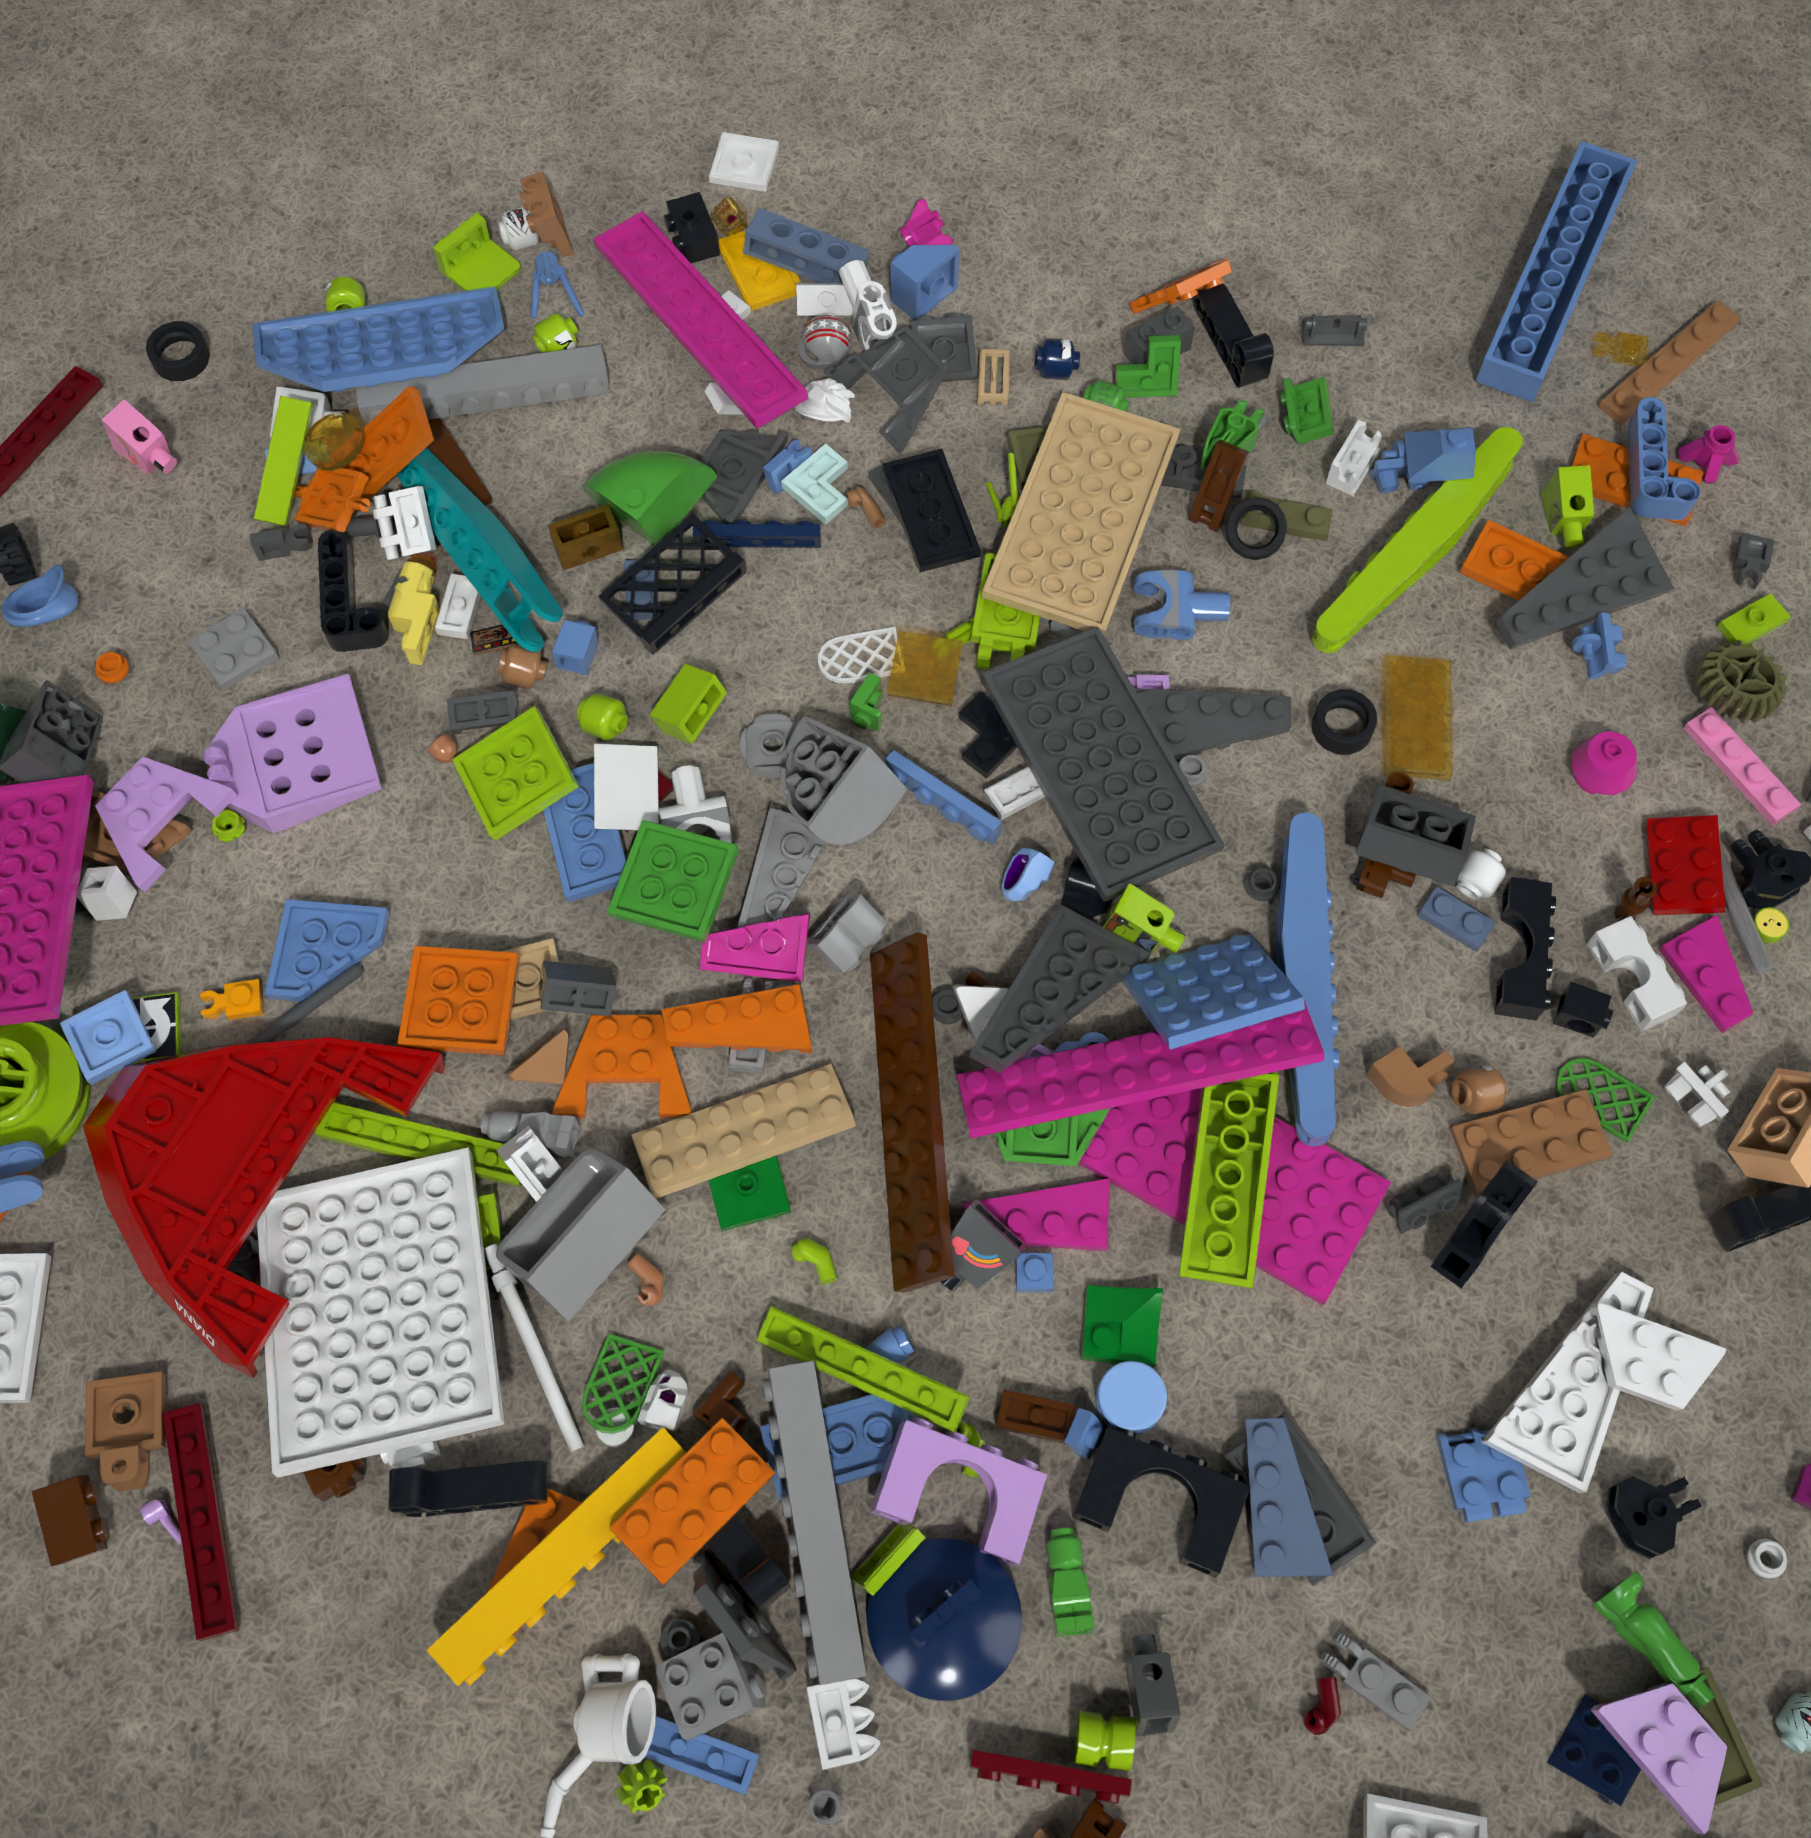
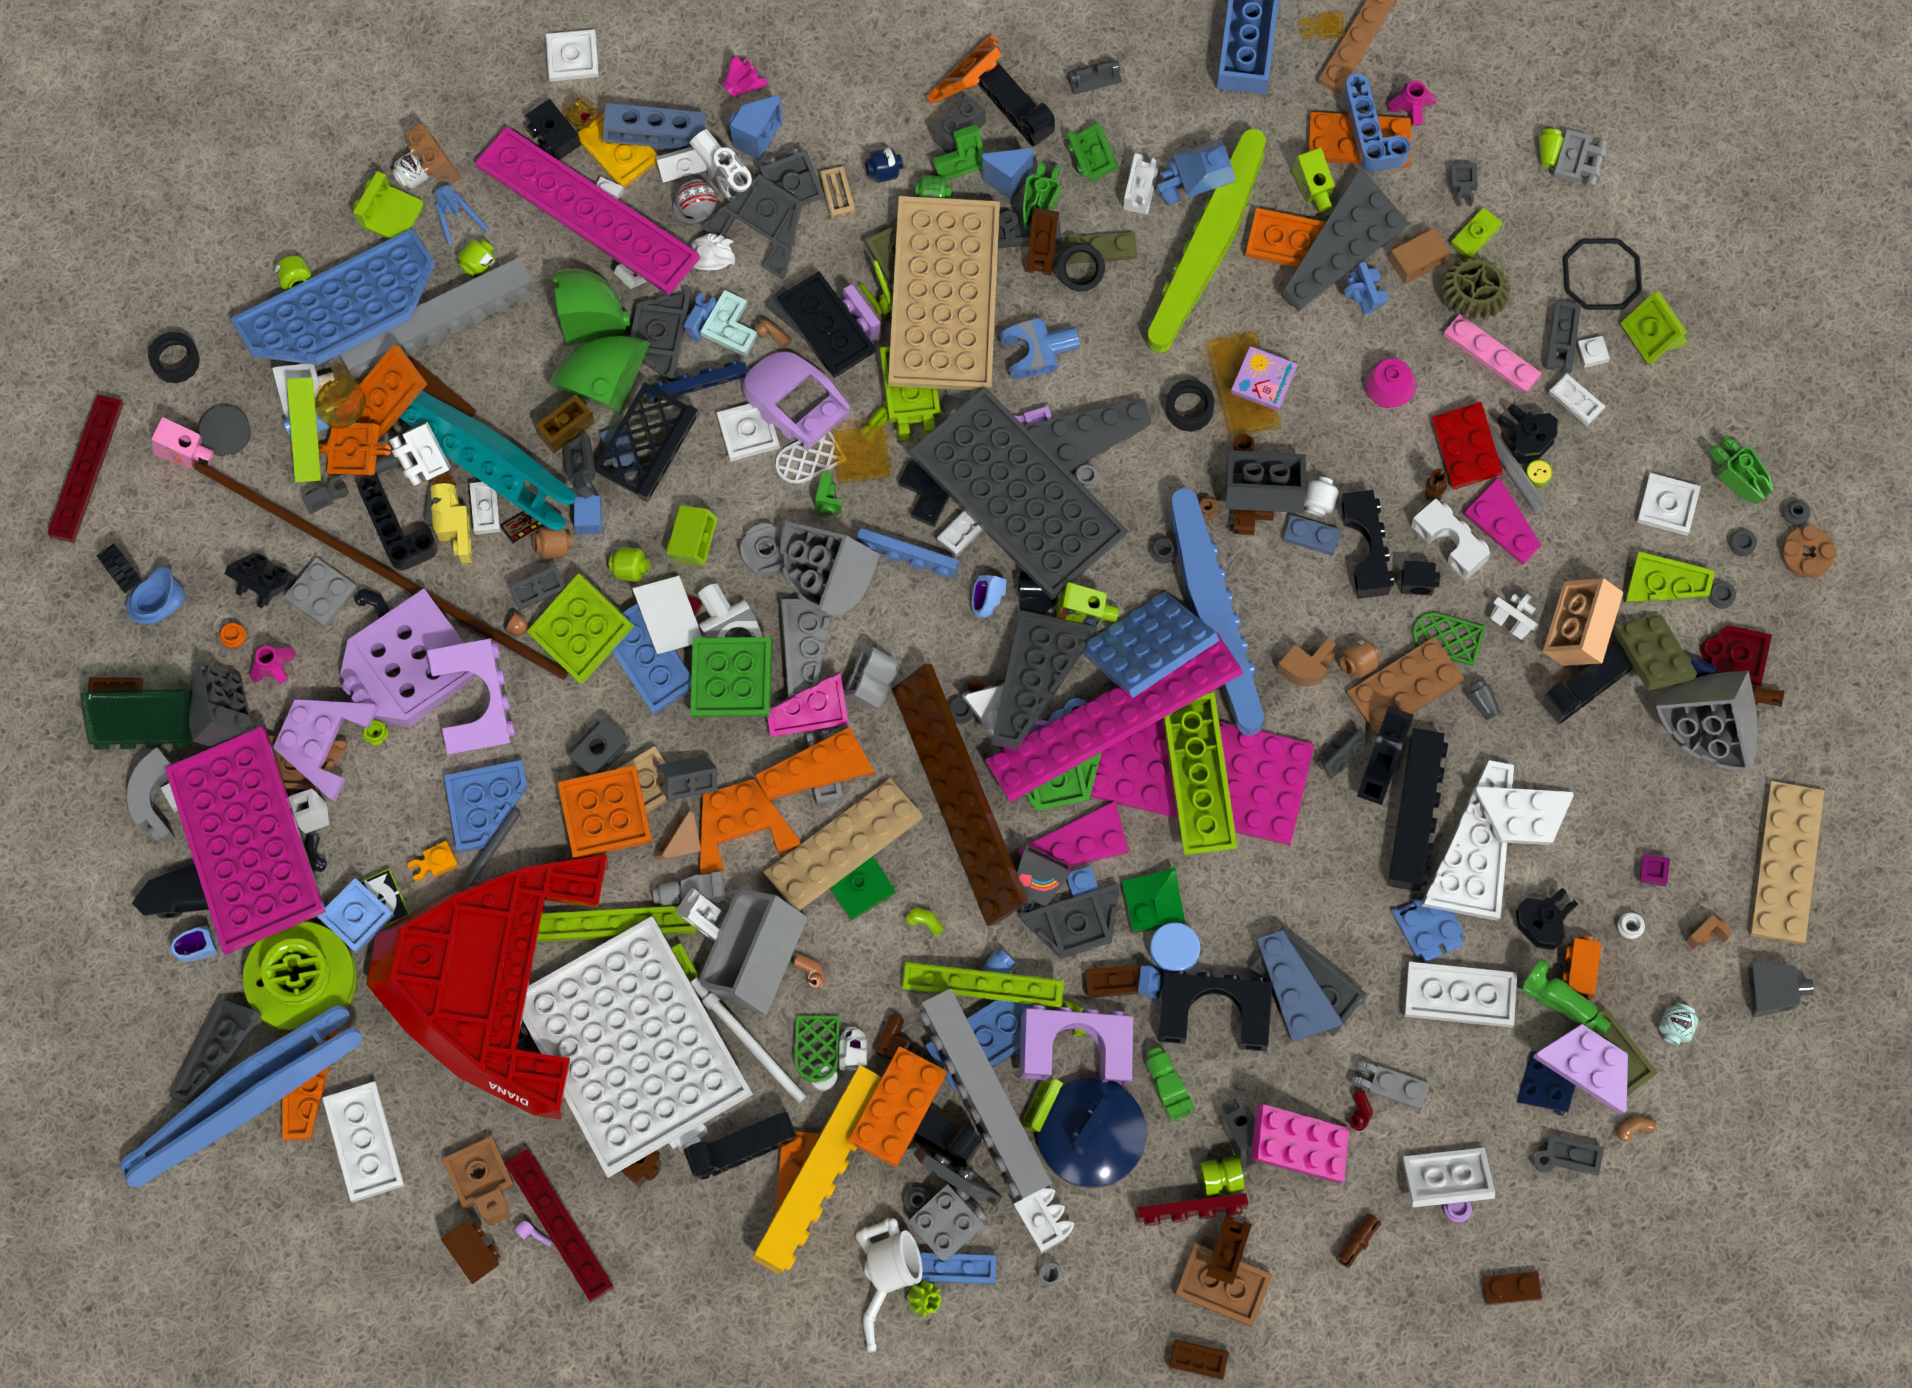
camera: 15 degrees left, 5 degrees up
none -> reddish brown piece [194,461,569,680]
none -> dark grey tile [199,406,251,456]
none -> black plate [224,552,297,609]
none -> dark pink rock [249,644,296,684]
none -> black arm [304,834,327,872]
none -> black arm [354,588,390,618]
none -> lavender arch [427,638,515,755]
none -> bright green brick [553,268,630,346]
none -> dark grey hinge [564,433,595,499]
none -> dark grey brick [569,718,630,776]
none -> white tile [717,404,780,462]
none -> lavender slope [743,352,850,451]
none -> lavender bracket [841,284,880,341]
none -> medium blue slope [982,148,1033,200]
none -> dark grey wing [1020,883,1119,959]
none -> medium nougat plate [1198,496,1220,520]
none -> lavender tile [1231,346,1298,412]
none -> dark pink plate [1251,1104,1350,1183]
none -> black brick [1388,728,1448,892]
none -> medium nougat brick [1389,228,1451,284]
none -> white plate [1404,962,1517,1028]
none -> dark grey cone [1466,679,1501,720]
none -> orange brick [1561,936,1602,1001]

